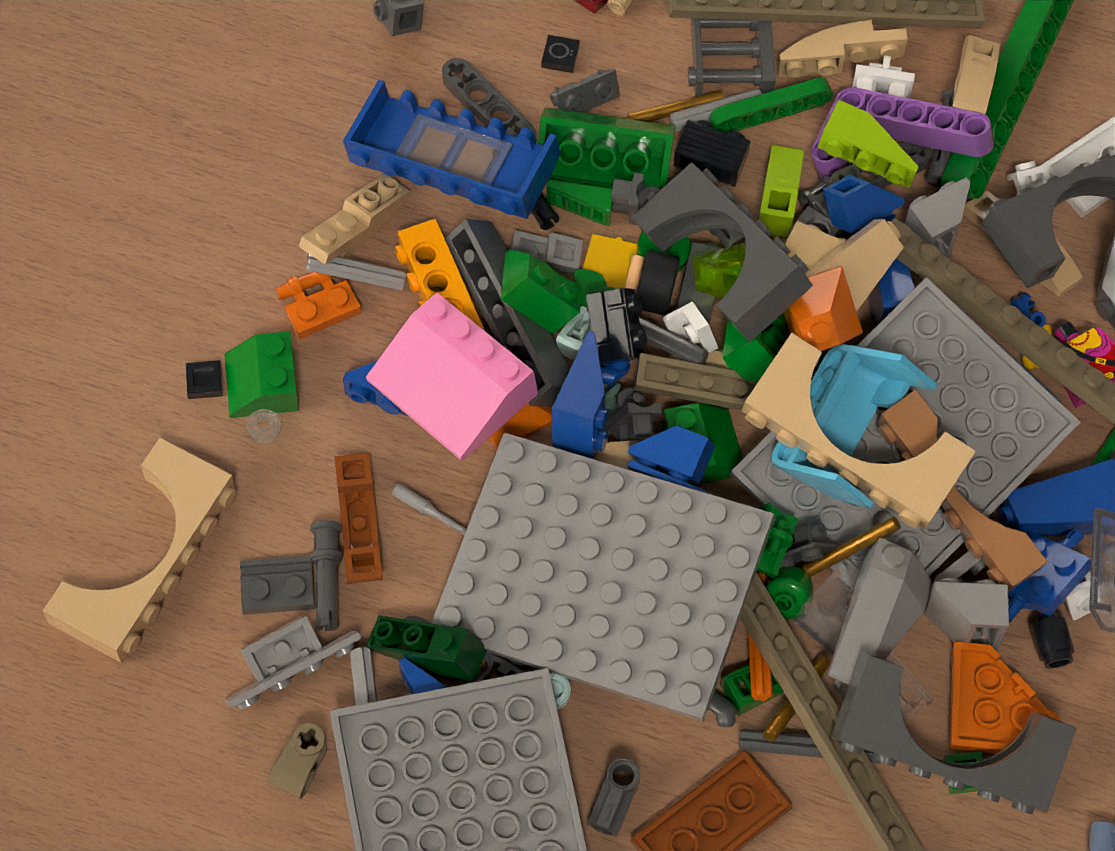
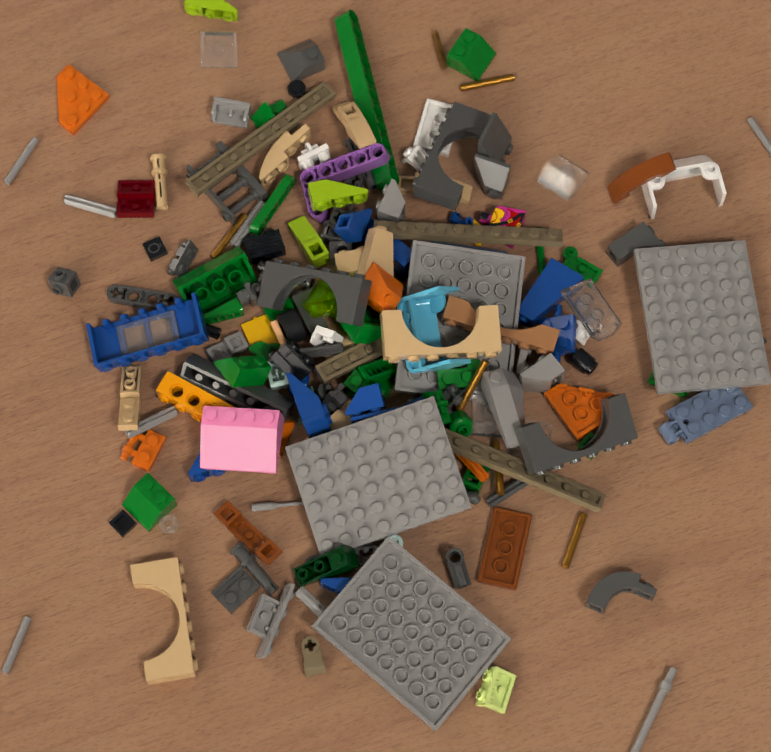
camera: 35 degrees left, 5 degrees up
none -> green slope [358,358,397,383]
none -> green hinge [436,359,481,390]

